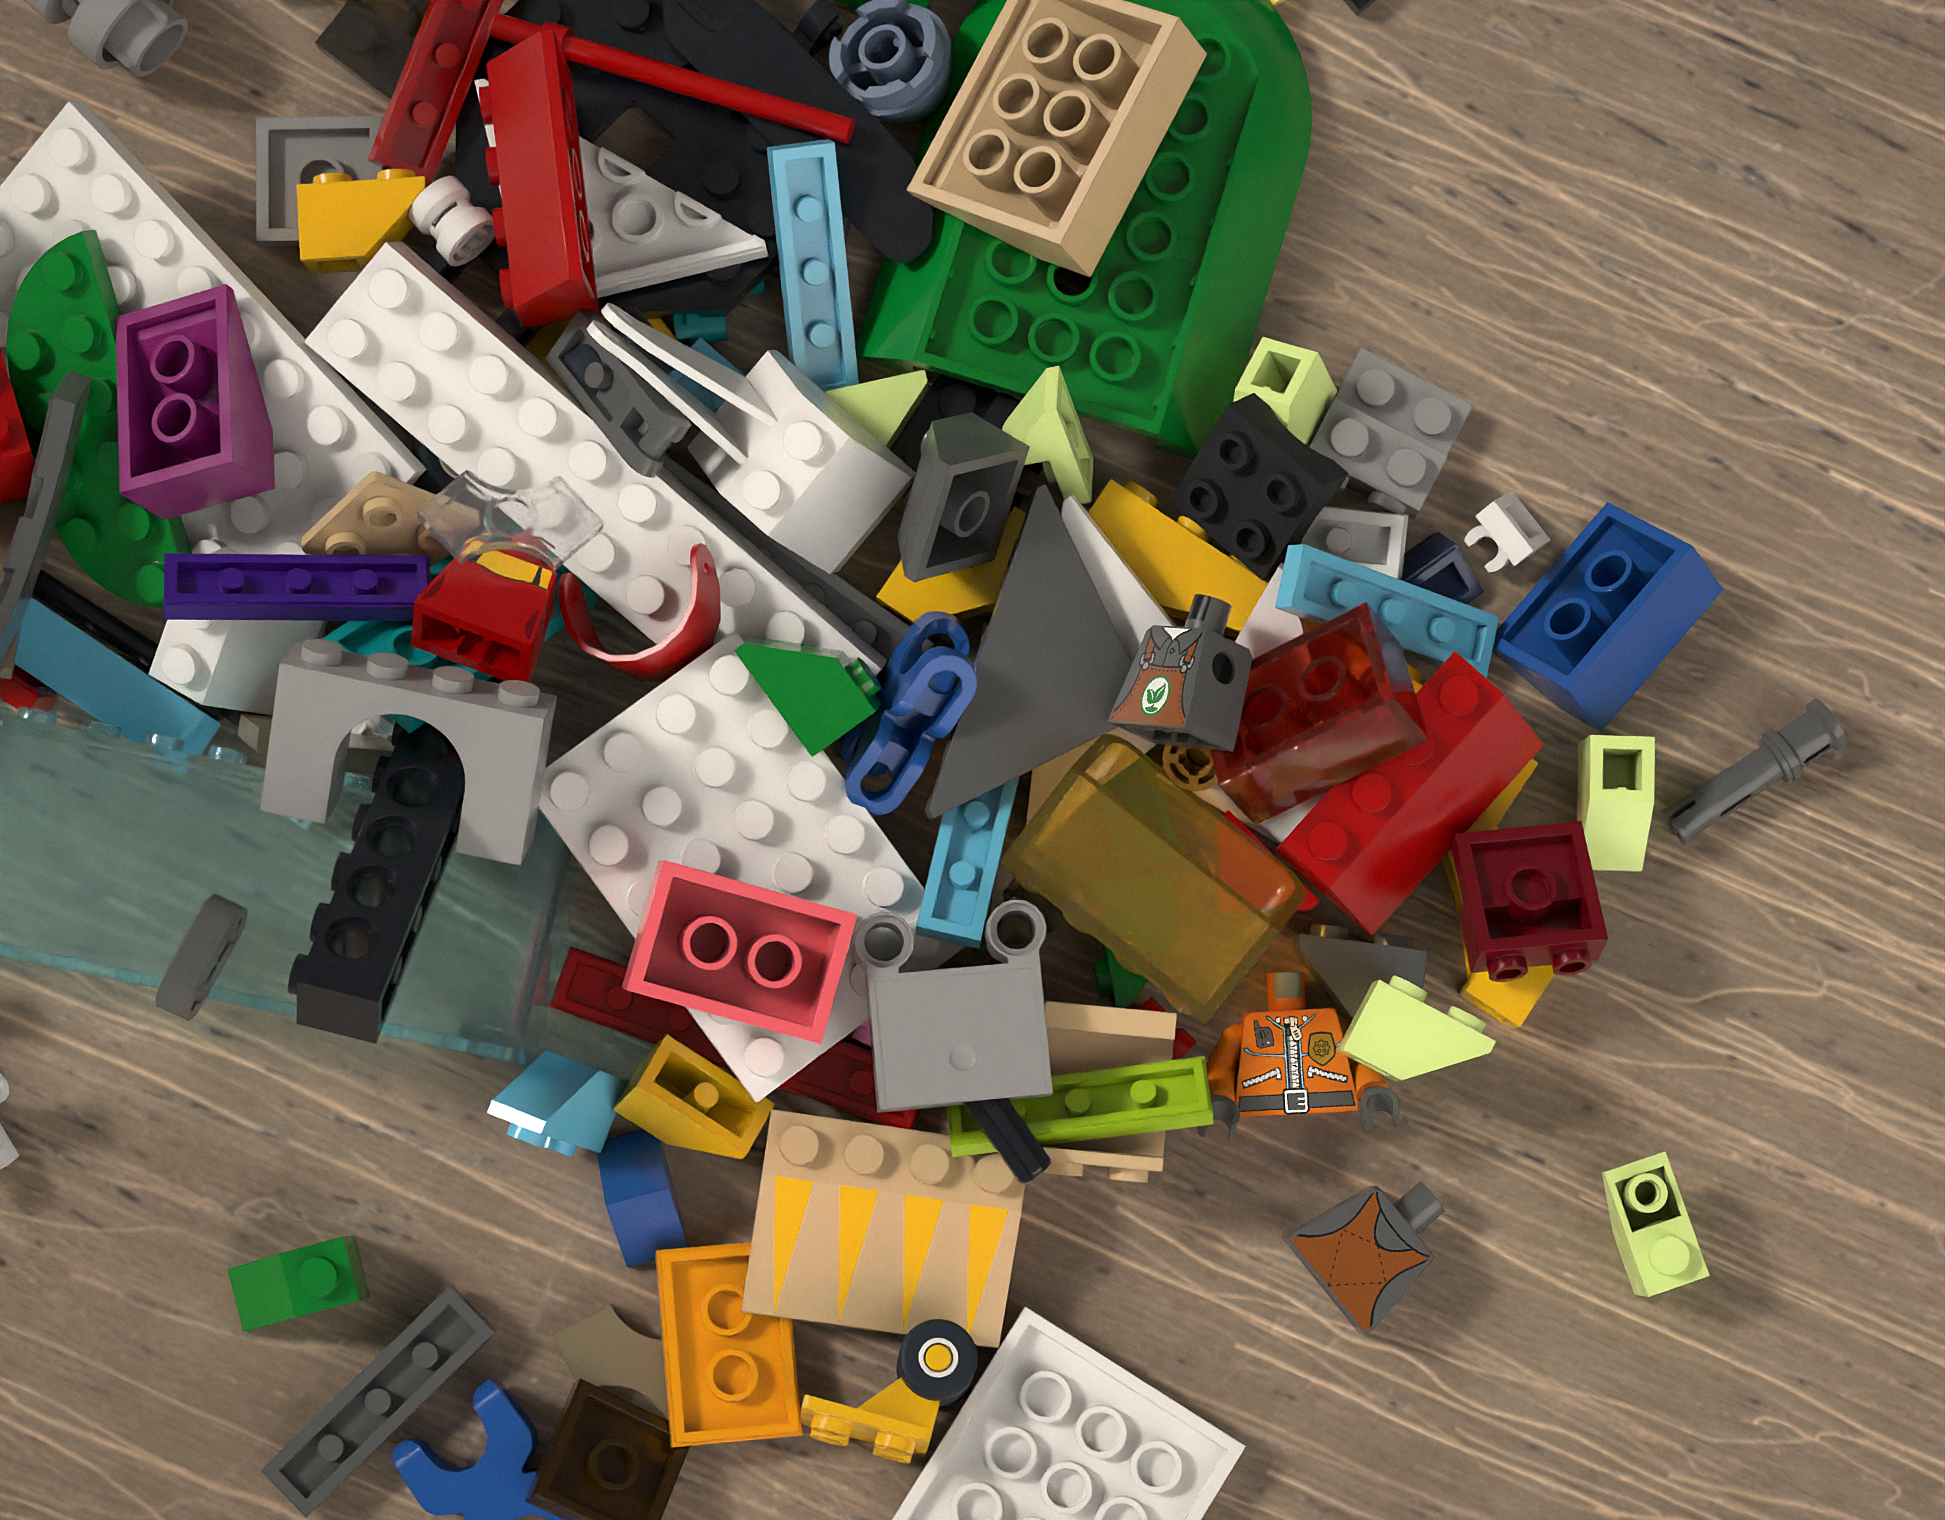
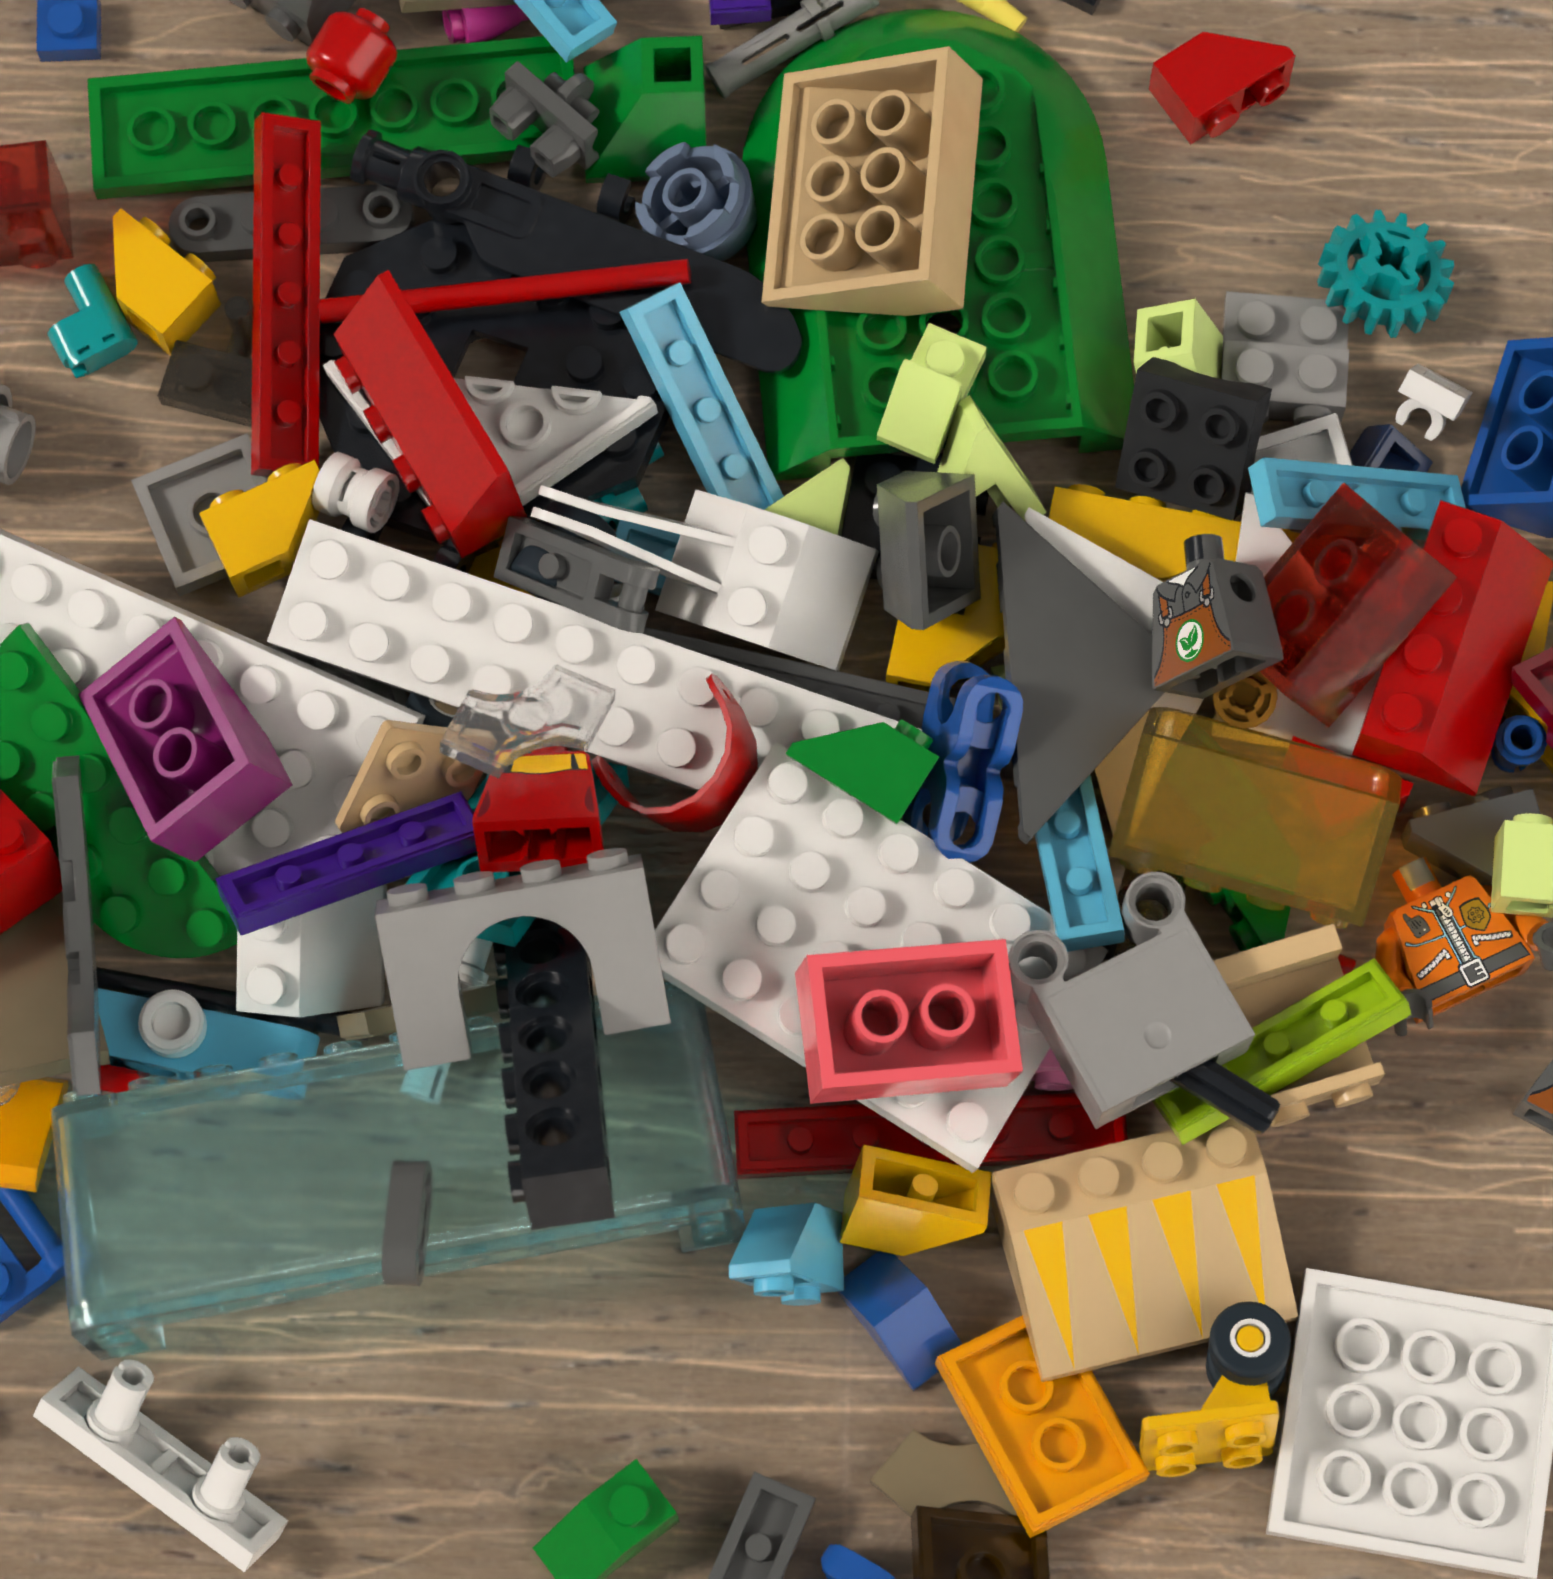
camera: 15 degrees left, 10 degrees down
none -> white tile [138,990,207,1058]
none -> yellowish green slope [877,323,987,464]
none -> red slope [1149,32,1296,145]
none -> teal gear [1317,210,1455,338]
none -> blue pin [1491,715,1547,773]

